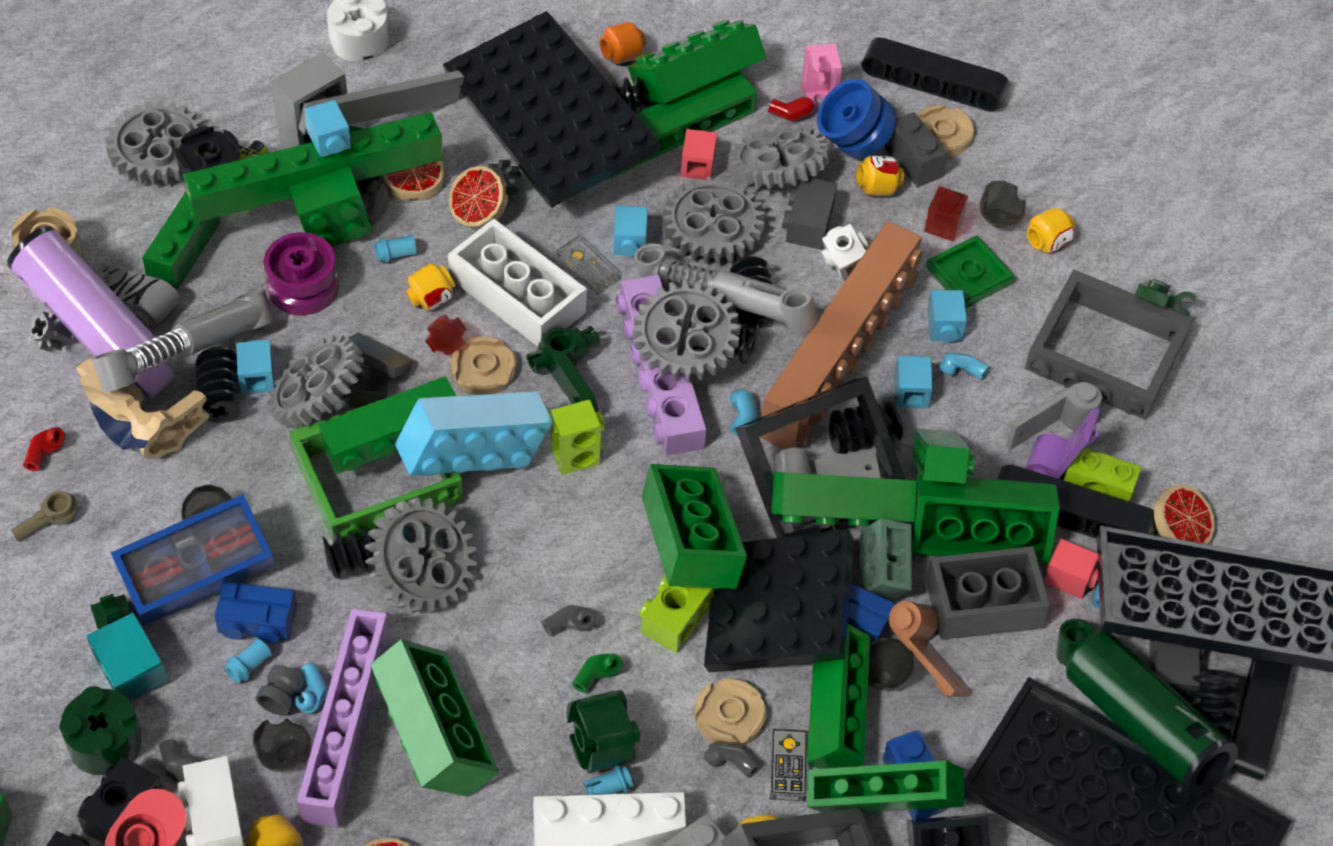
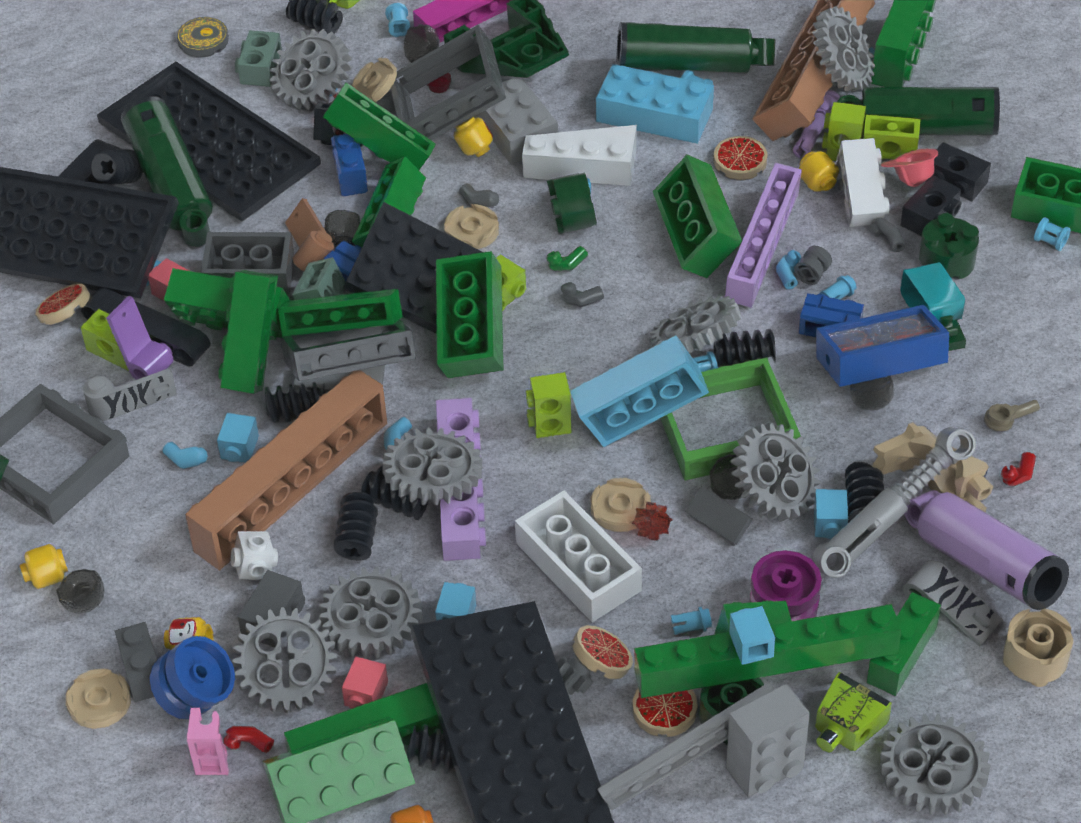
camera: 165 degrees left, 5 degrees down
black plate [176,126,241,174] -> none
clear smoke hair [253,718,312,772] -> none
green brick [318,376,456,474] -> none
yellow head [405,263,455,311] -> none
dark green piece [527,326,600,412] -> none
clear tile [556,234,622,295] -> none
light grey piece [634,243,818,333] -> none
tile [769,728,808,802] -> none
black beam [861,37,1009,112] -> none
clear red brick [924,186,968,242] -> none
green tile [925,235,1015,308] -> none
medium azure brick [927,290,967,342] -> none

